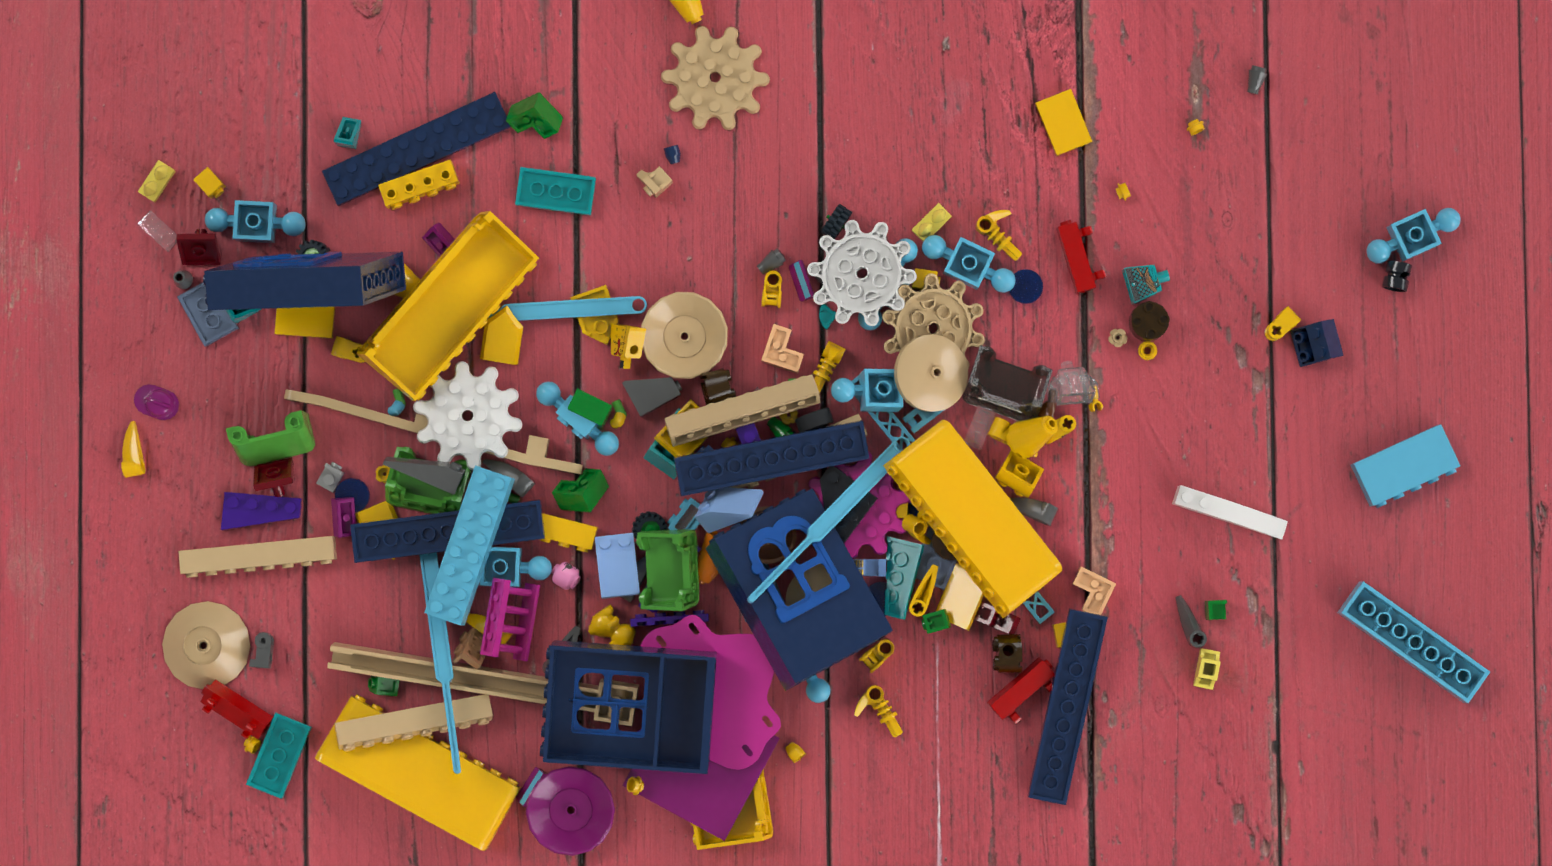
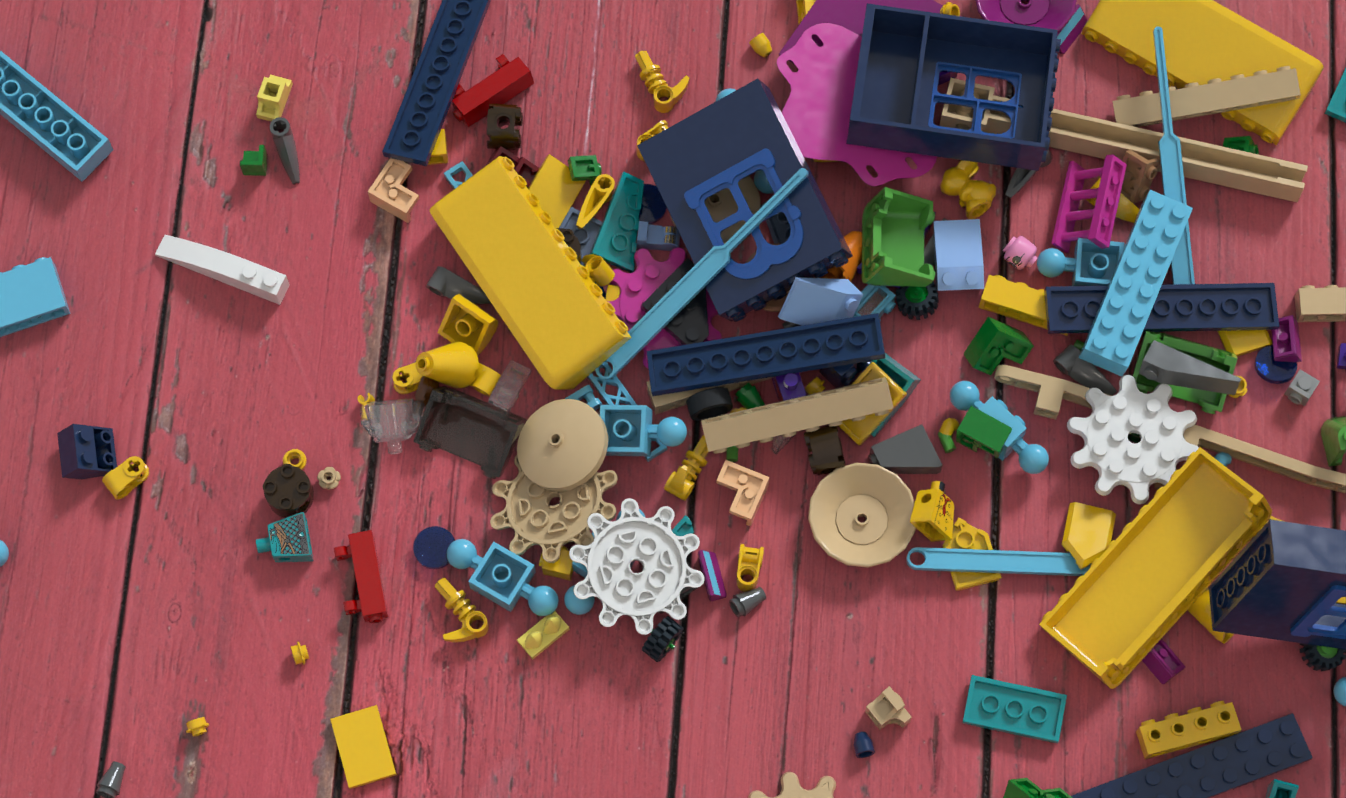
camera: 175 degrees left, 15 degrees down
dark purple wing [630,610,709,626] -> none

